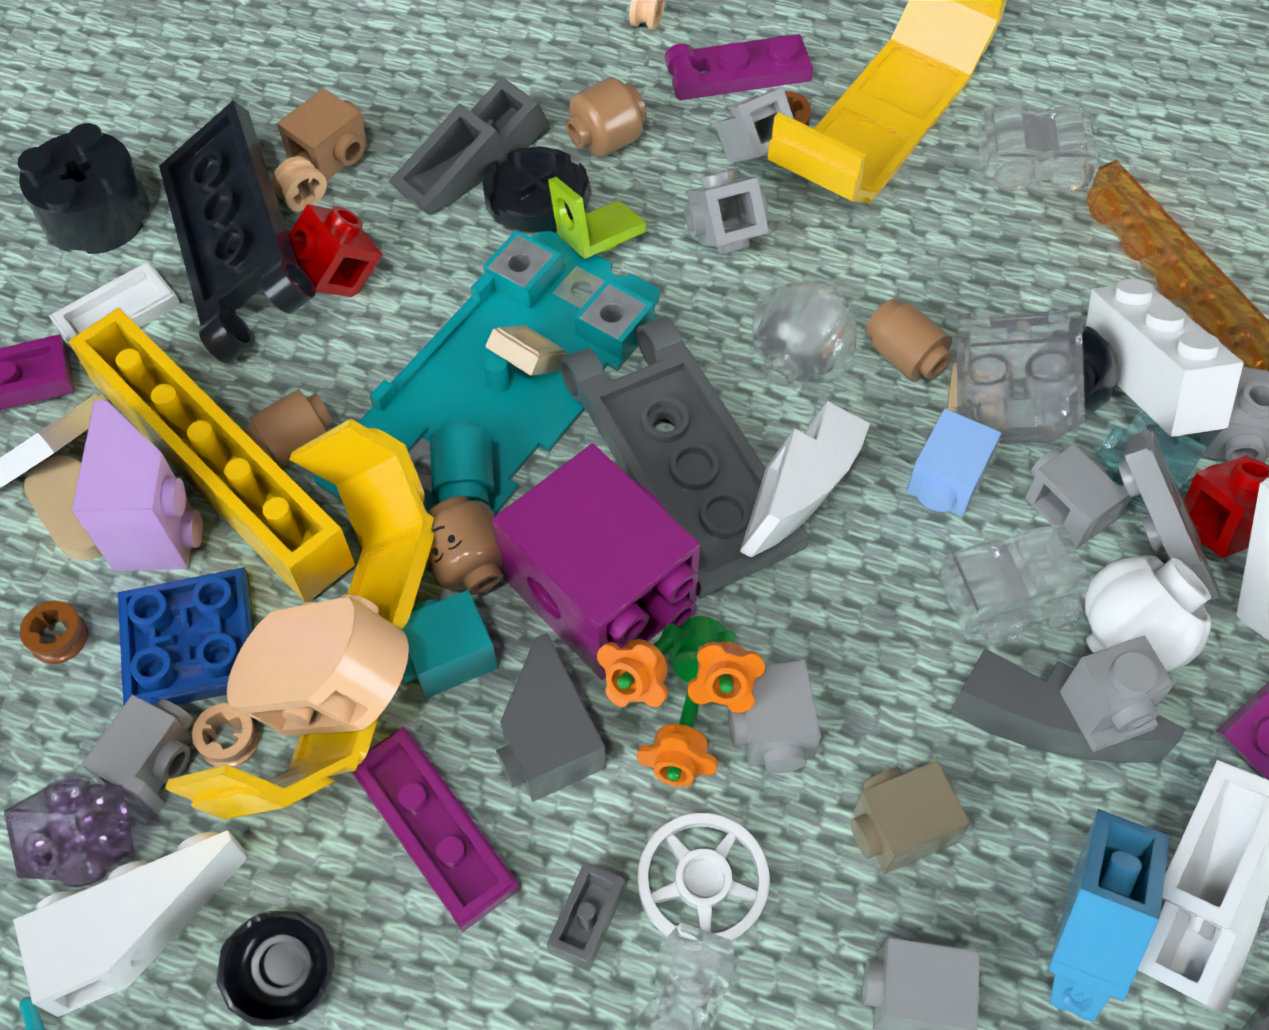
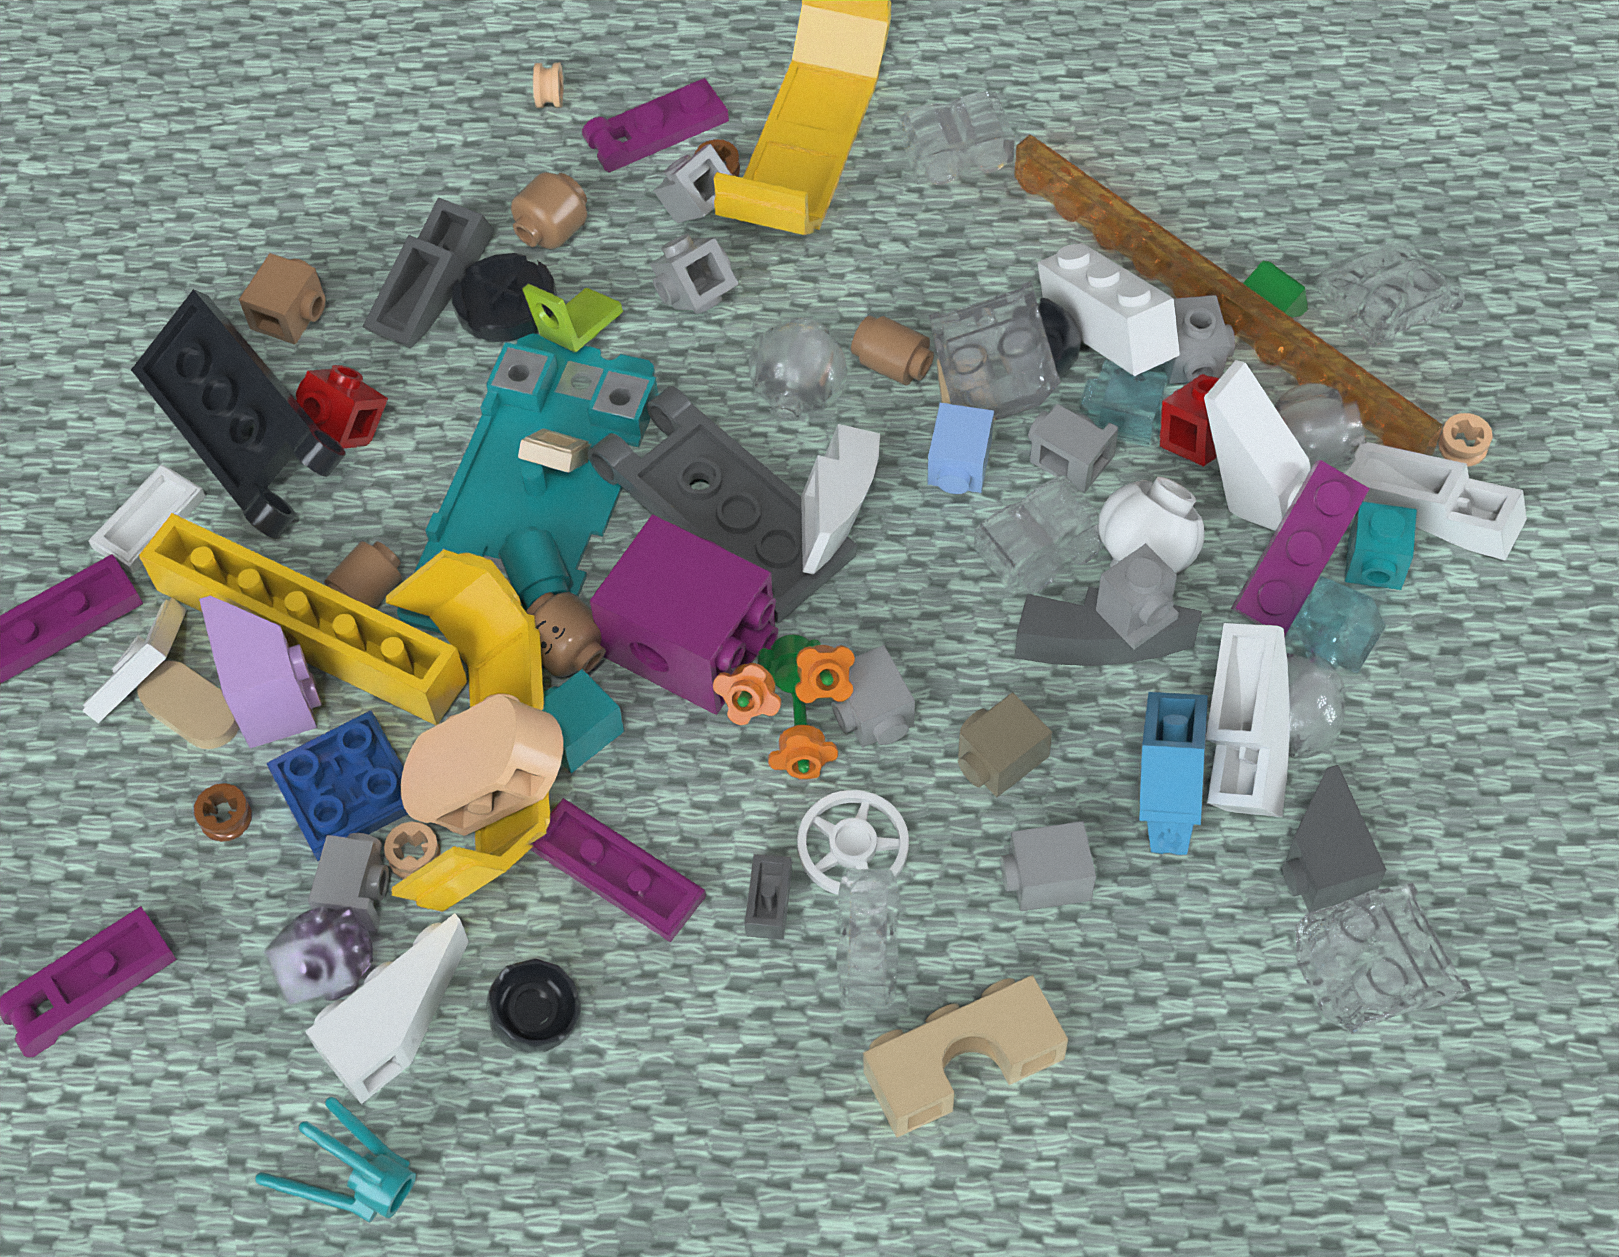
camera: 15 degrees left, 0 degrees up
black brick [17,123,150,254] -> none
light nougat bush [271,156,327,212] -> none
dark grey slope [496,633,606,802] -> none
light grey hinge [1118,429,1219,601] -> none

